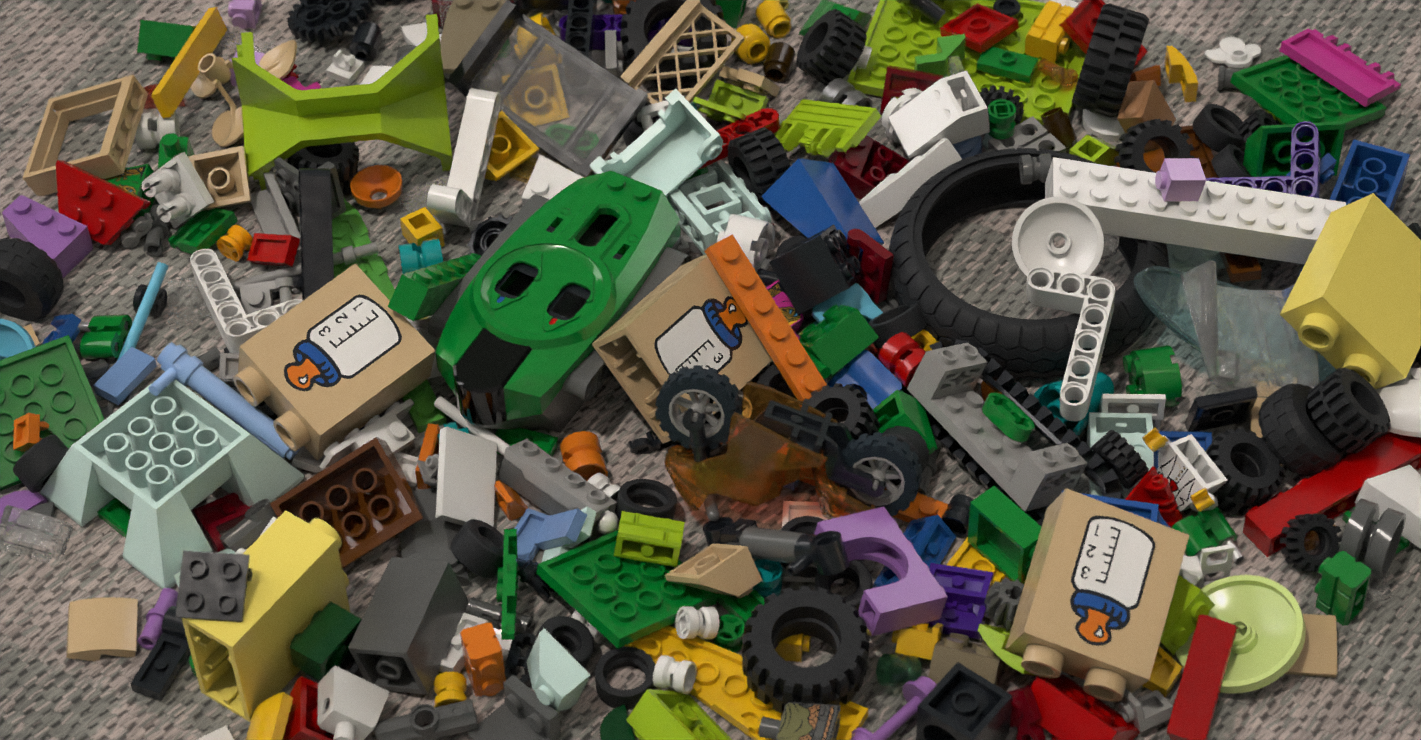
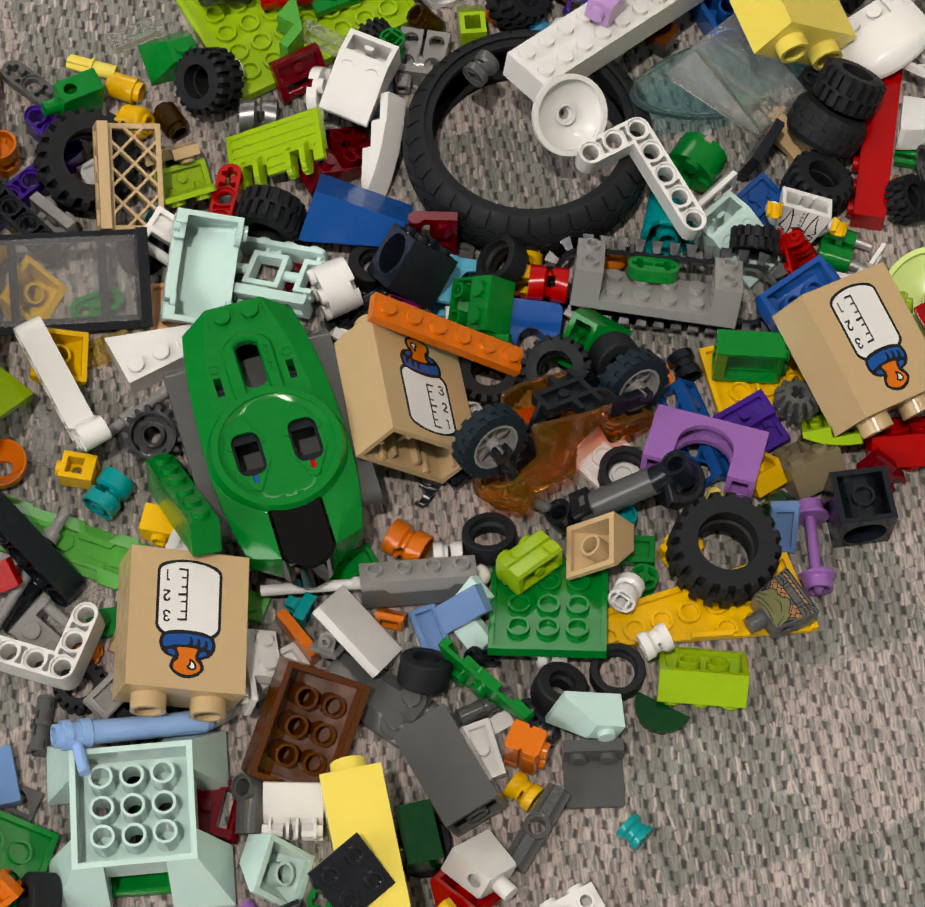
camera: 50 degrees left, 15 degrees up
none -> medium blue tile [769,501,800,553]

